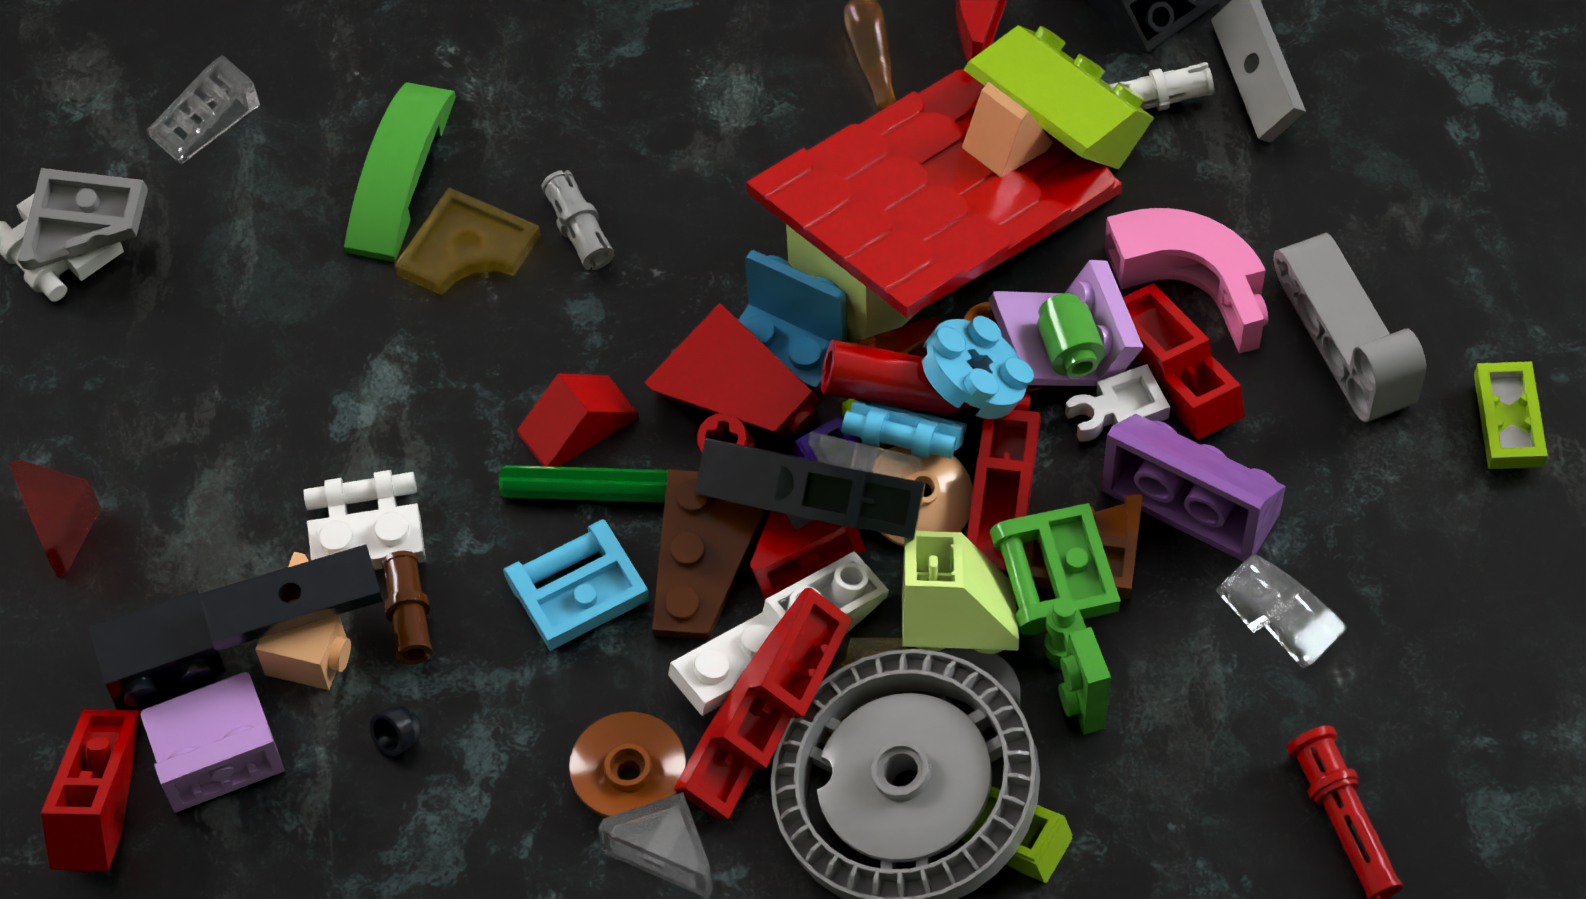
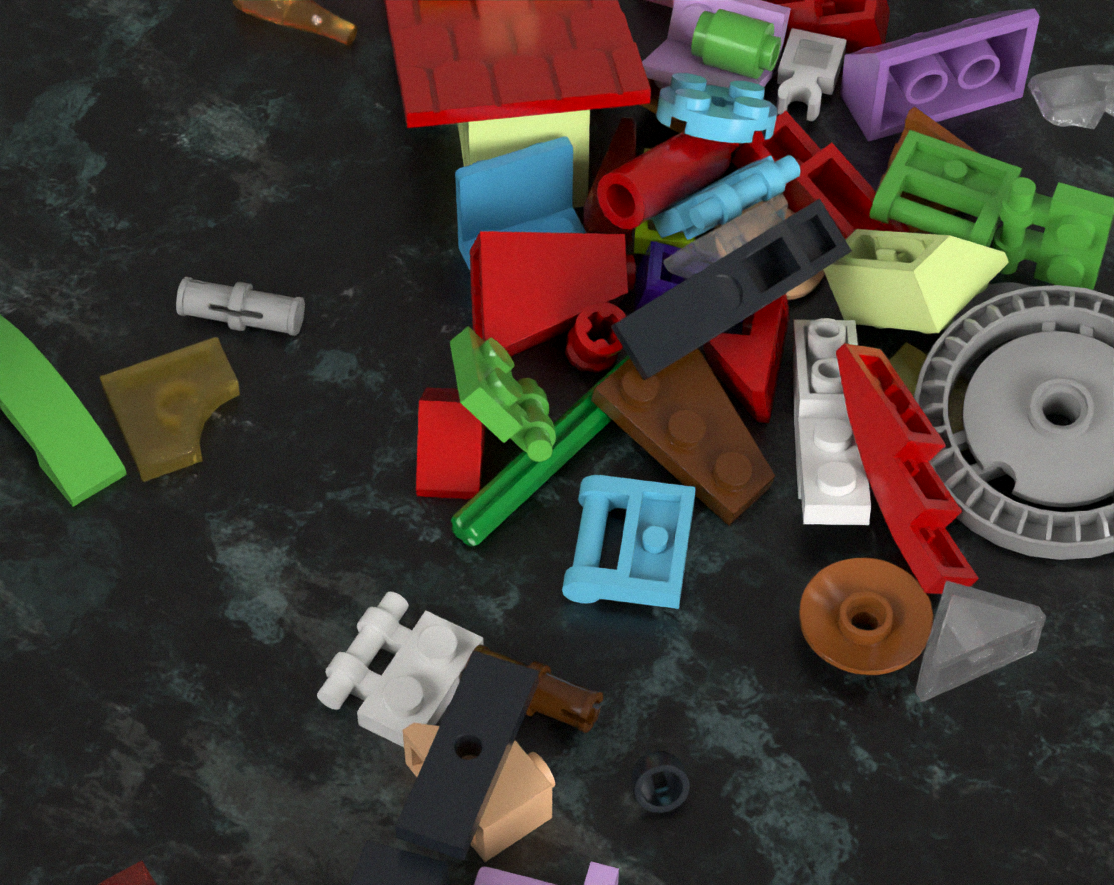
camera: 55 degrees left, 5 degrees down
none -> bright green plate [450,326,556,462]

